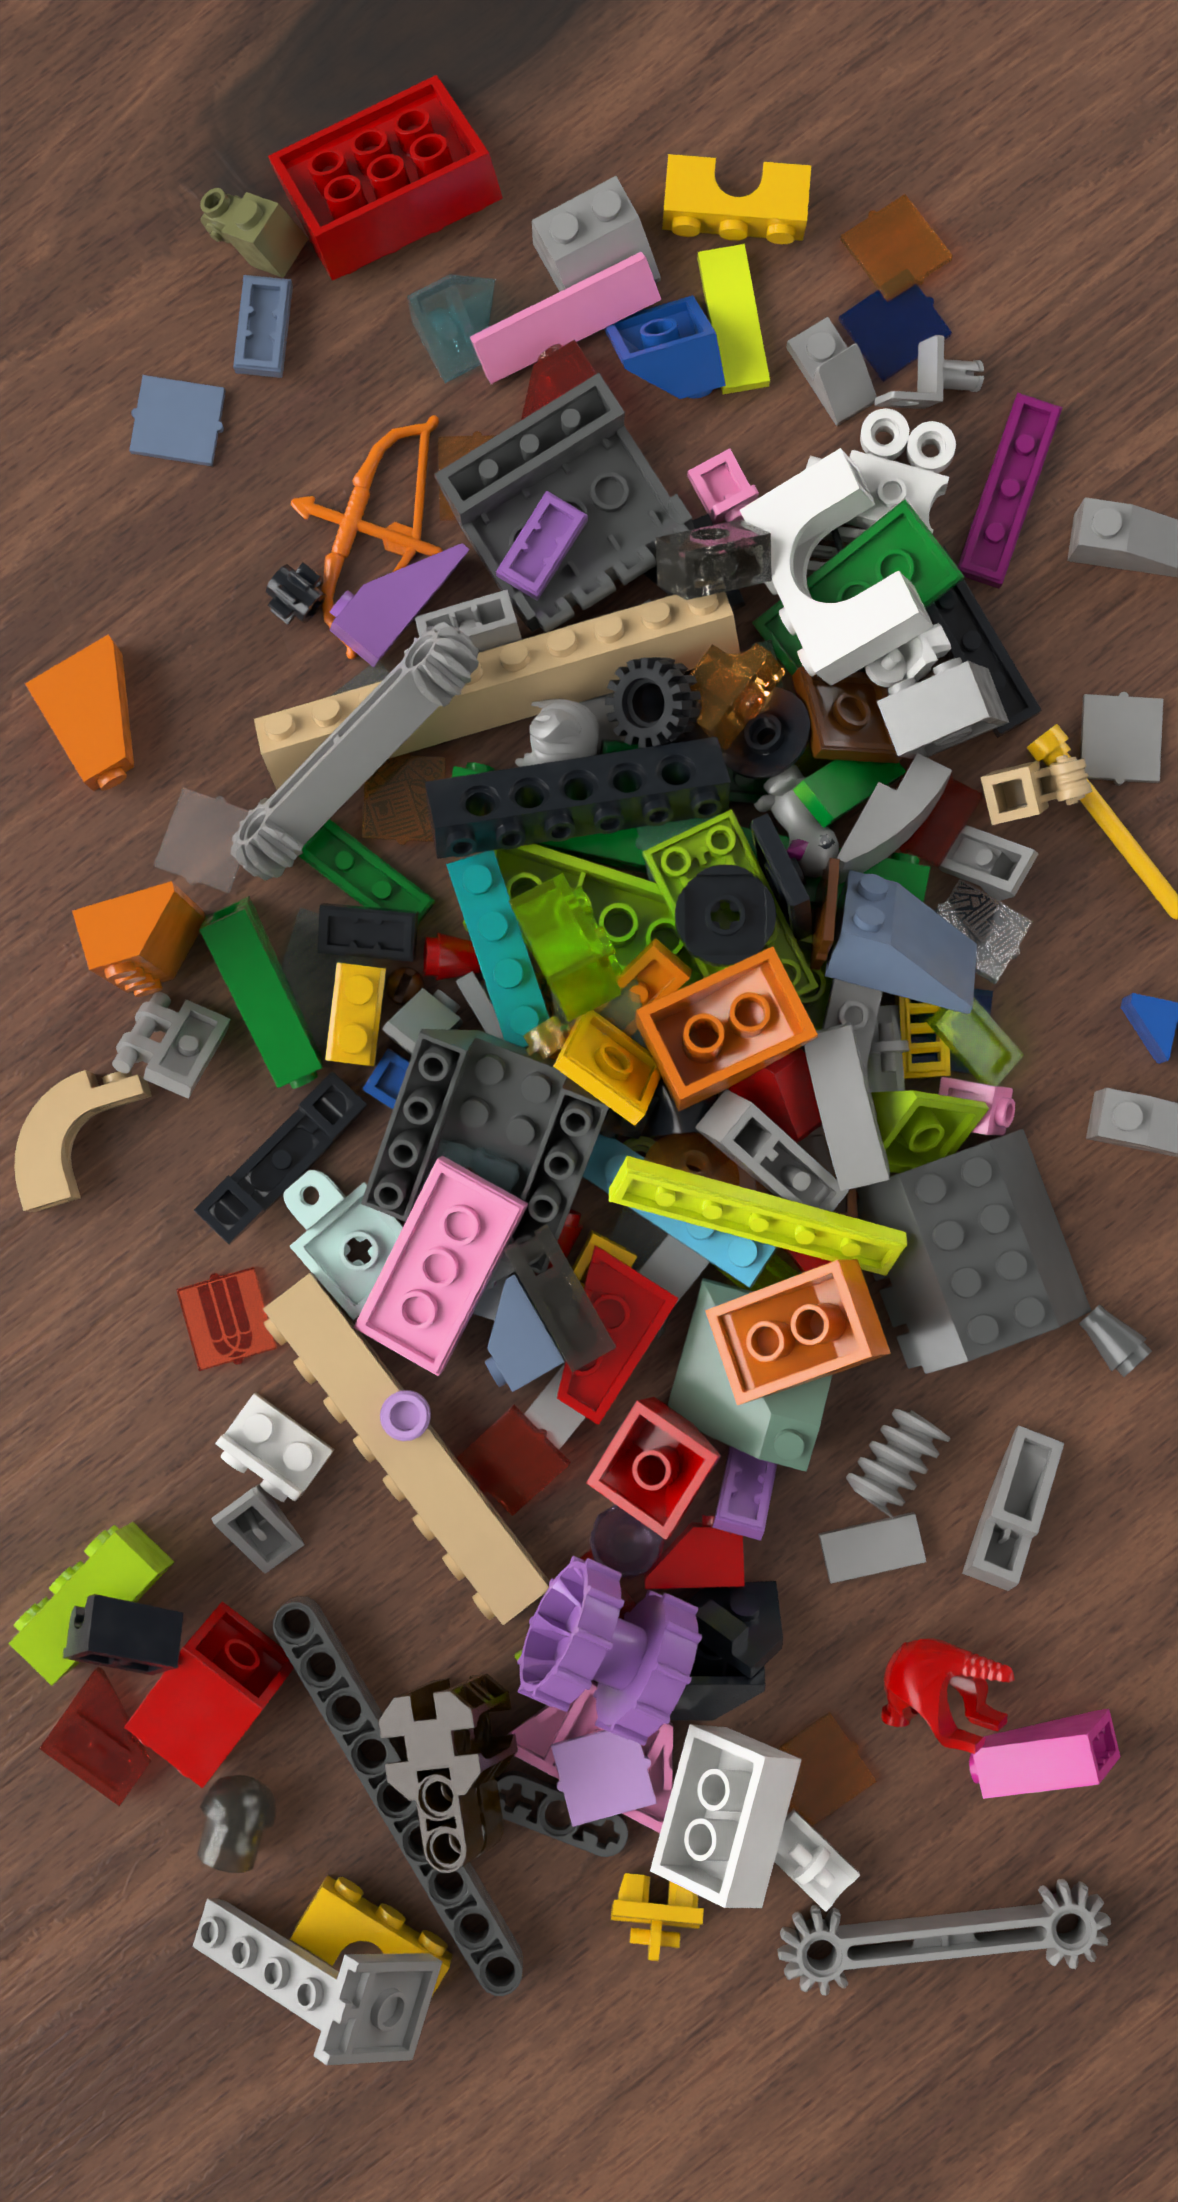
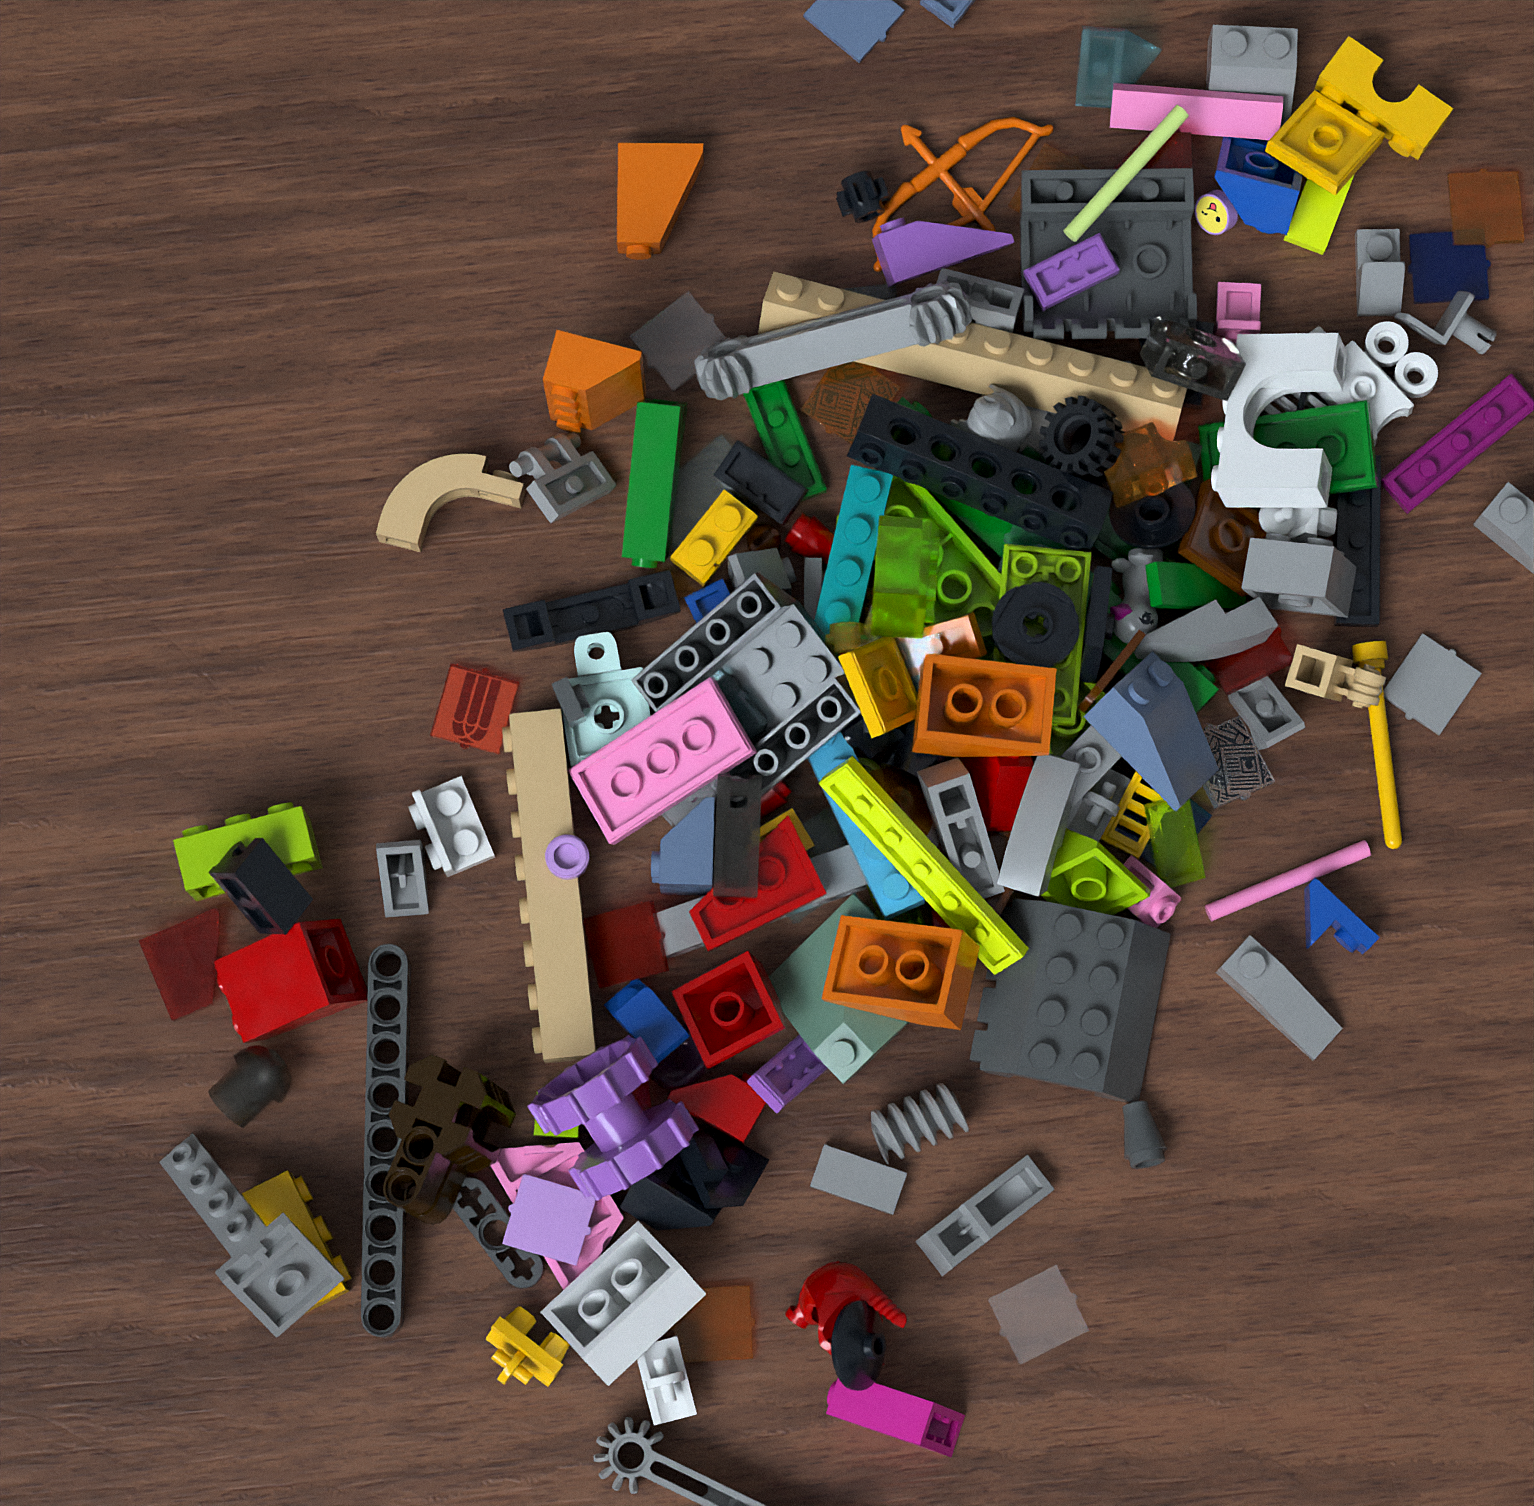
camera: 30 degrees right, 5 degrees down
none -> dark grey plate [551,677,590,728]
none -> blue slope [604,977,690,1063]
none -> black dish [831,1300,886,1391]
none -> clear piece [987,1265,1089,1365]
none -> yellowish green bar [1063,105,1189,242]
none -> tile [1195,190,1238,235]
none -> bright pink bar [1205,840,1371,921]
none -> yellow tile [1265,90,1385,195]

